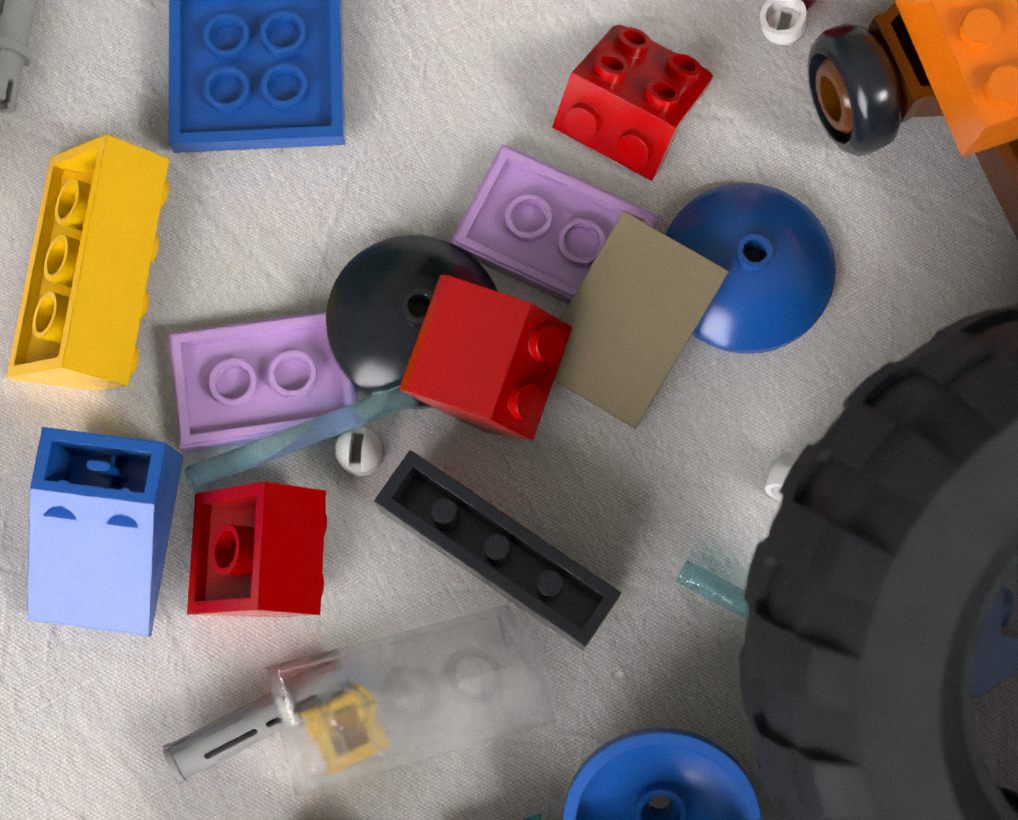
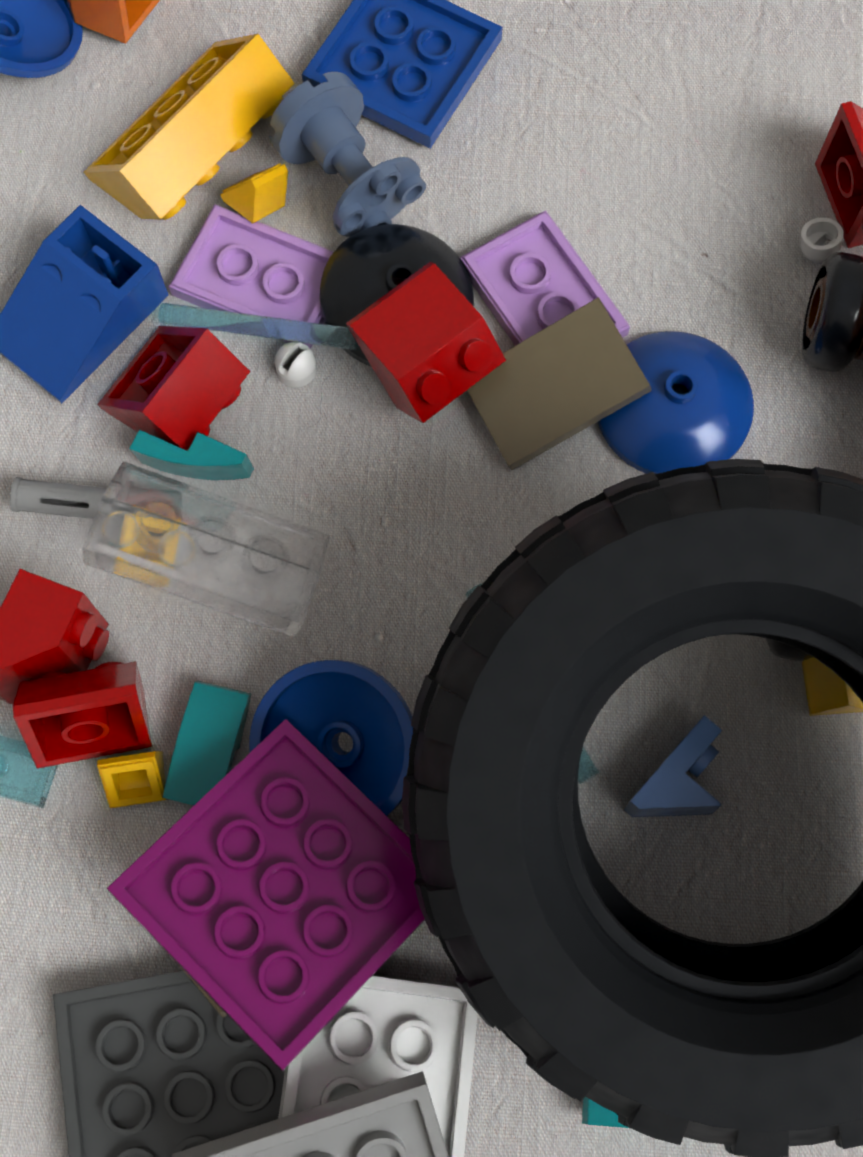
camera: 30 degrees right, 5 degrees down
black brick [373,450,621,650] -> none
red bracket [552,25,713,181] -> none
none -> teal slope [129,430,254,480]
none -> yellow slope [220,163,288,224]
none -> sand blue piece [269,72,426,237]

